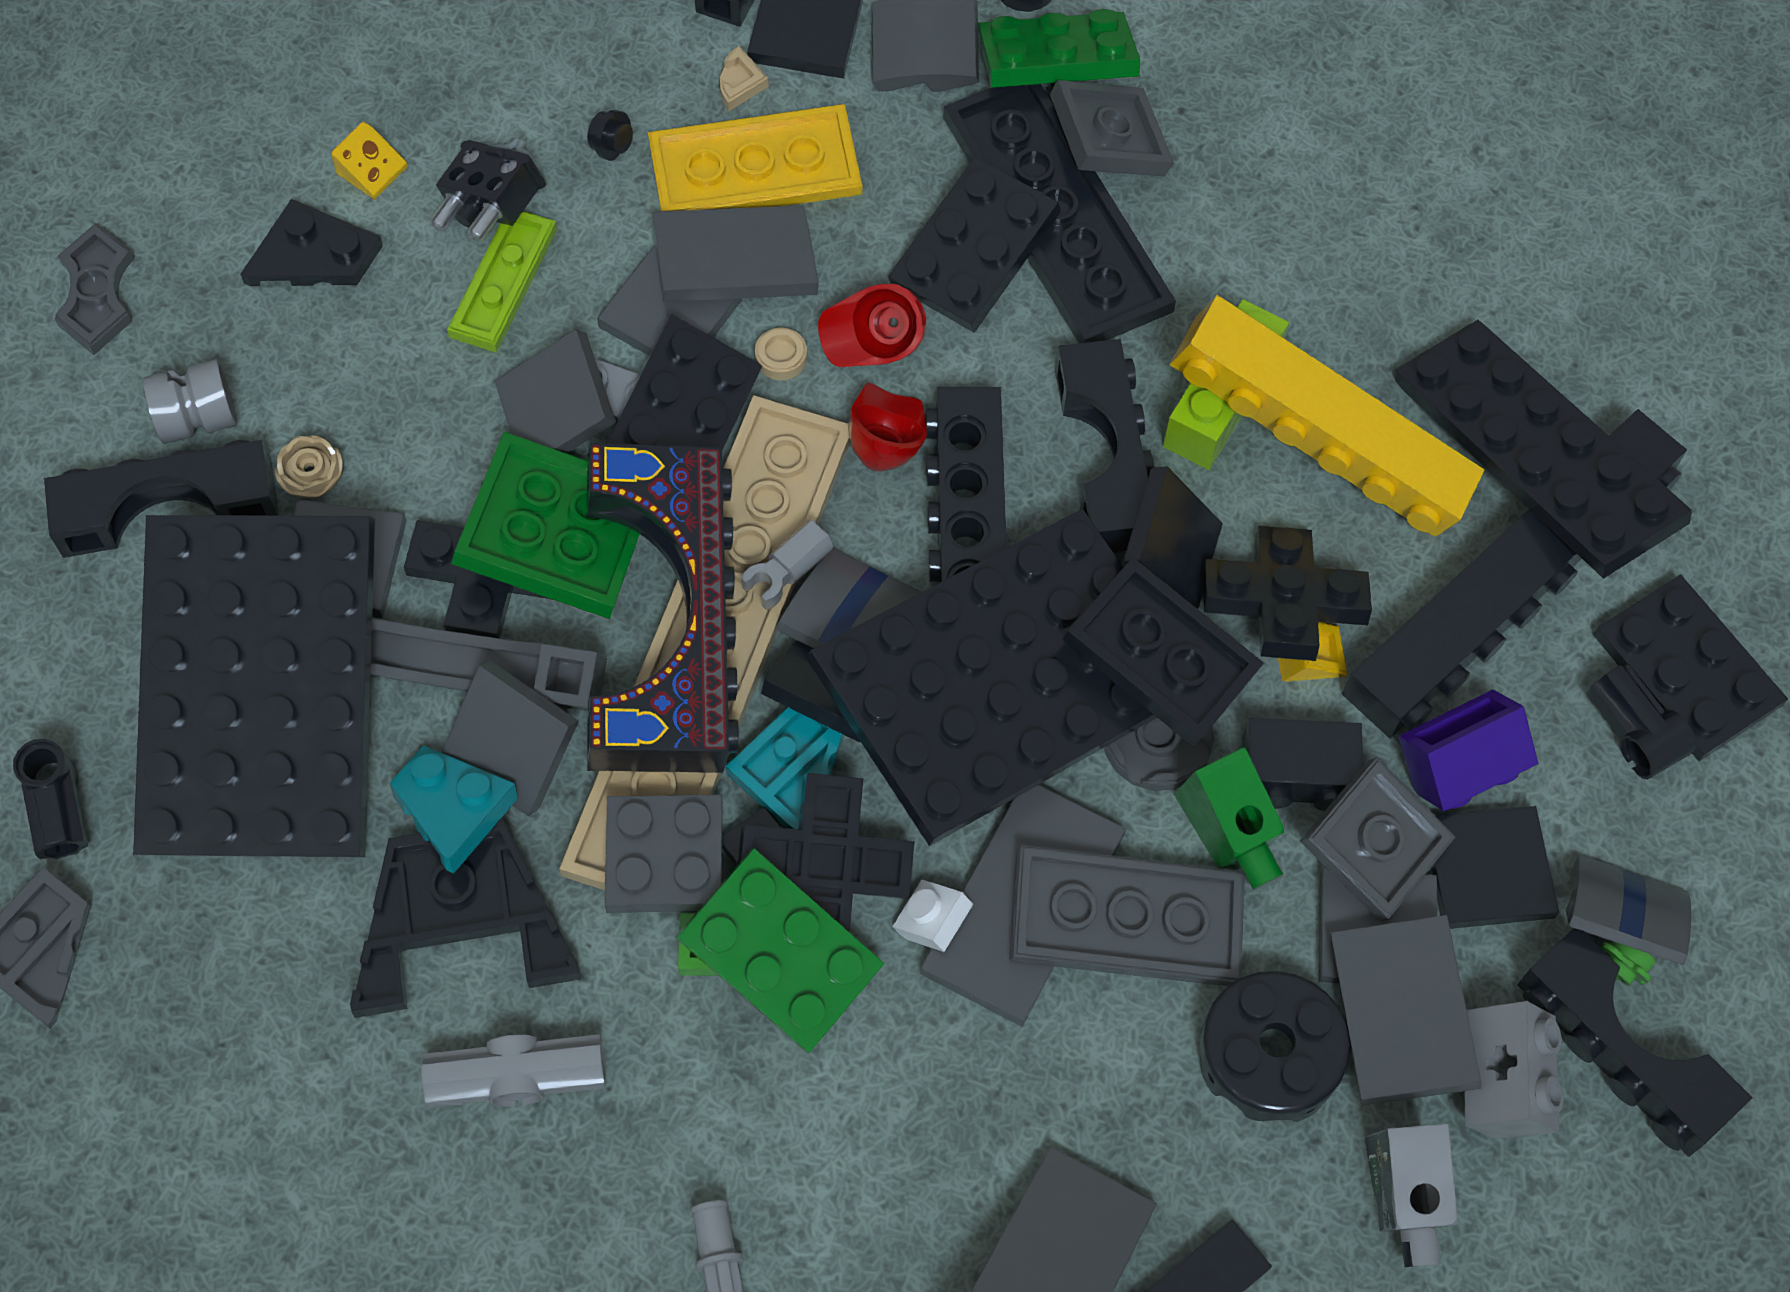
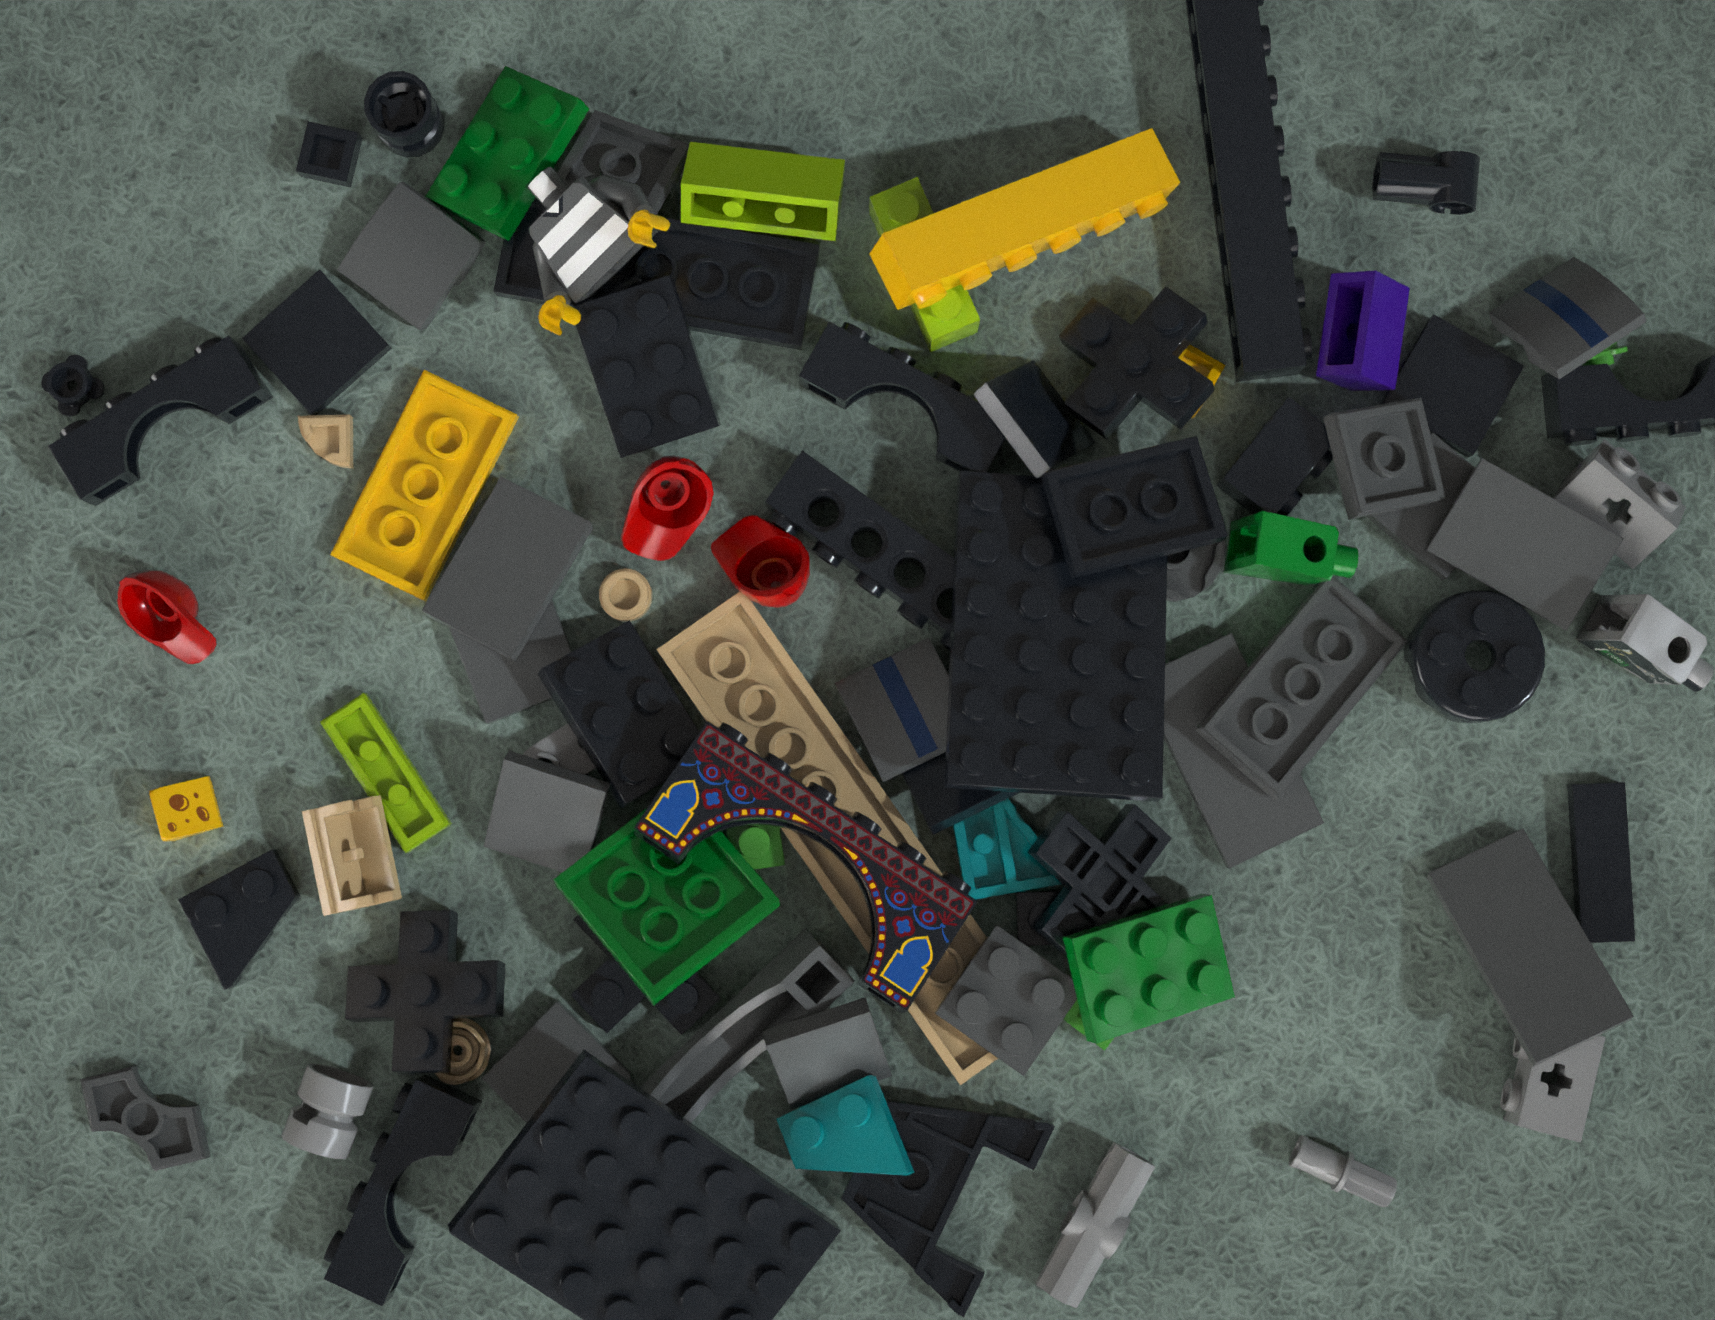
camera: 50 degrees left, 20 degrees up
black piece [430,138,546,242] -> none
black plate [587,109,633,161] -> none
light grey bar [741,520,834,610] -> none
white plate [892,880,973,952] -> none
black plate [1395,319,1692,579] -> none
black plate [1593,574,1788,761] -> none
none -> red cap [117,570,217,664]
none -> tan hinge [302,795,402,916]
none -> black plate [345,909,505,1074]
none -> torso [528,167,670,336]
none -> lime brick [681,142,845,241]
none -> bright green plate [727,825,785,870]

